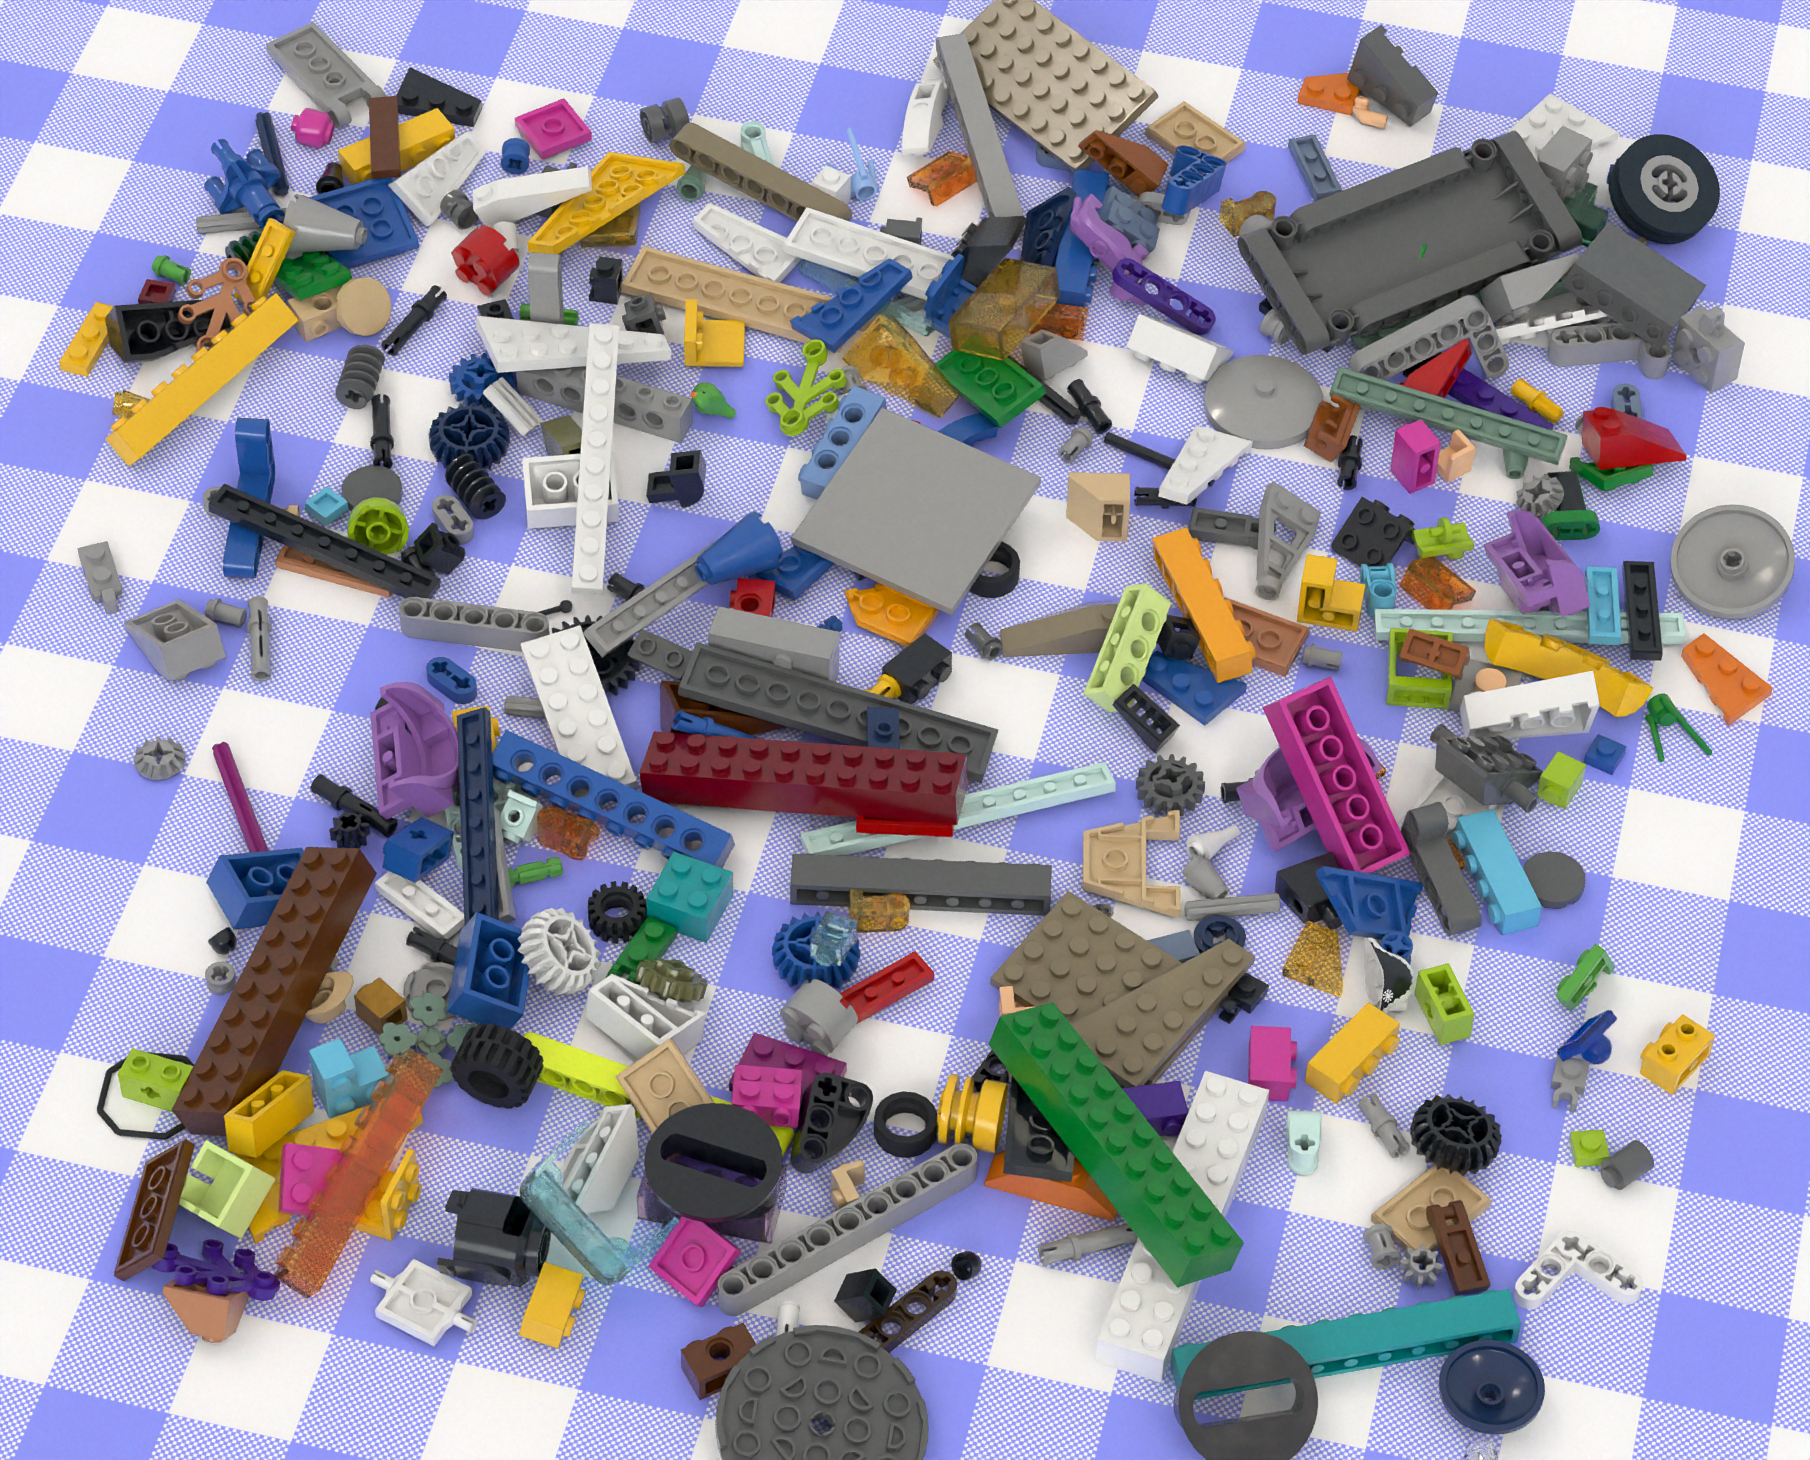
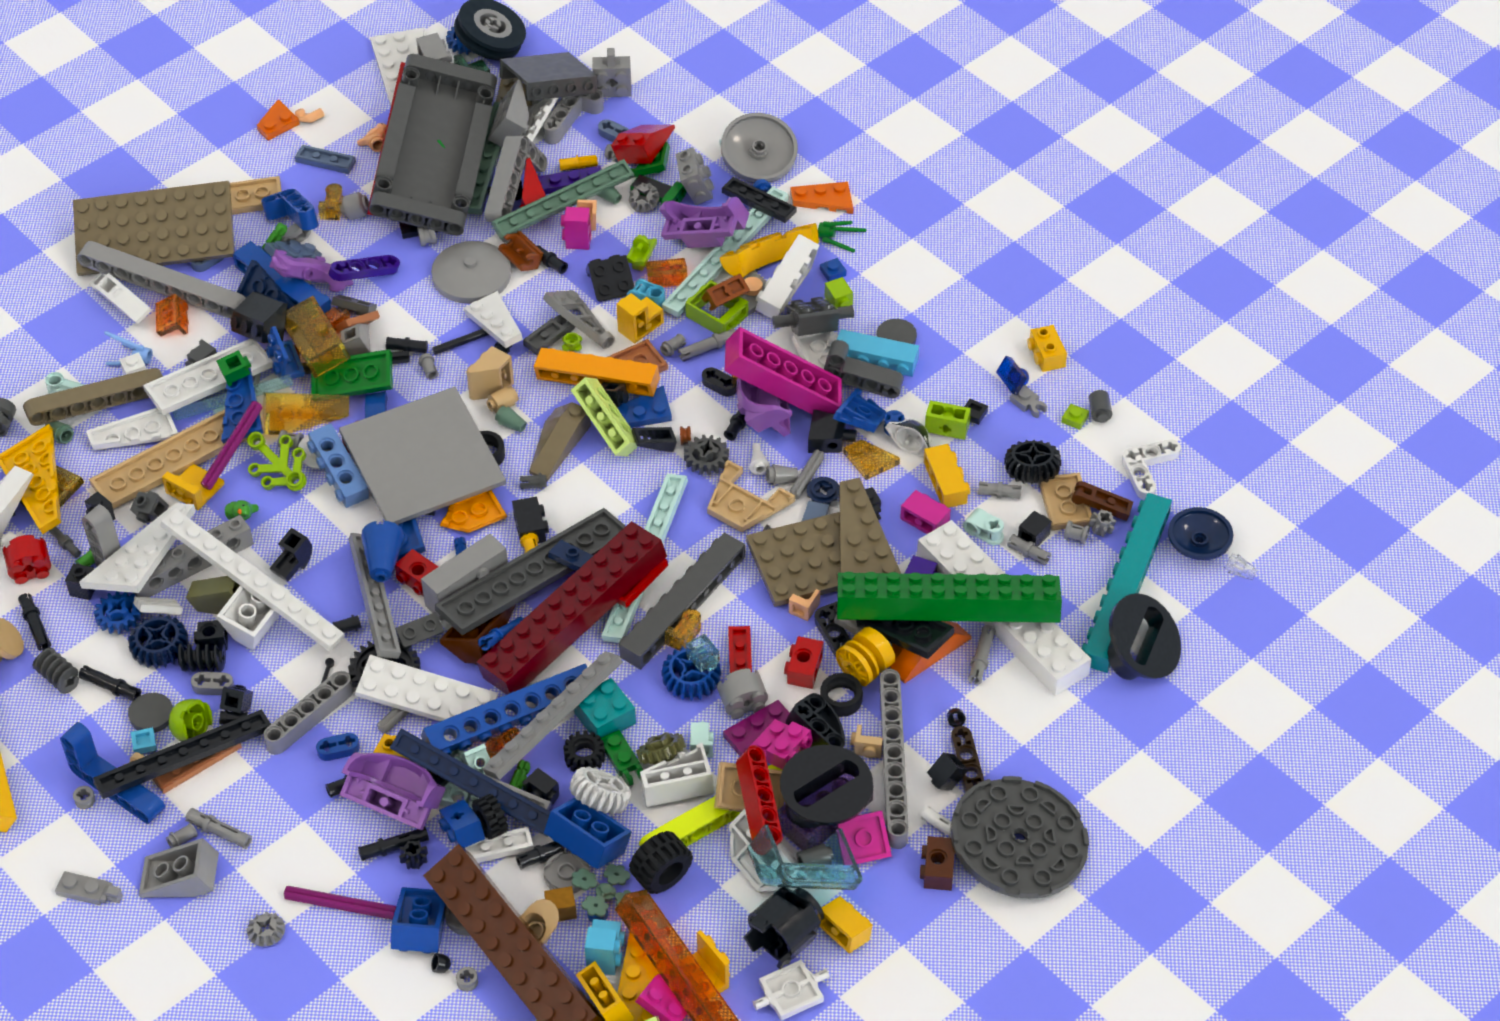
camera: 55 degrees left, 0 degrees up
dark orange slope [1078,130,1169,197] -> none
white slope [1126,314,1234,384] -> none
dark grey wedge [1347,24,1438,127] -> none
bright green wing [1556,943,1615,1011] -> none
medium azure plate [1585,566,1621,645] -> none
none -> black brick [194,620,228,650]
none -> magenta axle [201,401,262,490]
none -> green brick [216,350,252,387]
none -> bright green axle [262,223,287,255]
none -> dark grey plate [331,295,377,315]
none -> nougat tile [335,310,380,332]
none -> black tyre [472,794,508,840]
none -> light grey plate [482,651,623,780]
none -> tan brick [486,386,519,413]
none -> sand green cone [495,406,527,433]
none -> black brick [522,768,560,804]
none -> lime plate [562,332,582,351]
none -> light grey brick [675,147,714,205]
none -> light grey pin [678,328,736,361]
none -> dark orange bush [680,426,691,445]
none -> light aqua brick [690,721,714,758]
none -> red beam [736,745,783,855]
none -> blue plate [753,179,772,193]
none -> red brick [784,636,824,689]
none -> dark grey brick [796,843,834,875]
none -> black plate [964,399,988,425]
none -> light grey pin [1007,534,1051,565]
none -> black brick [1018,510,1052,547]

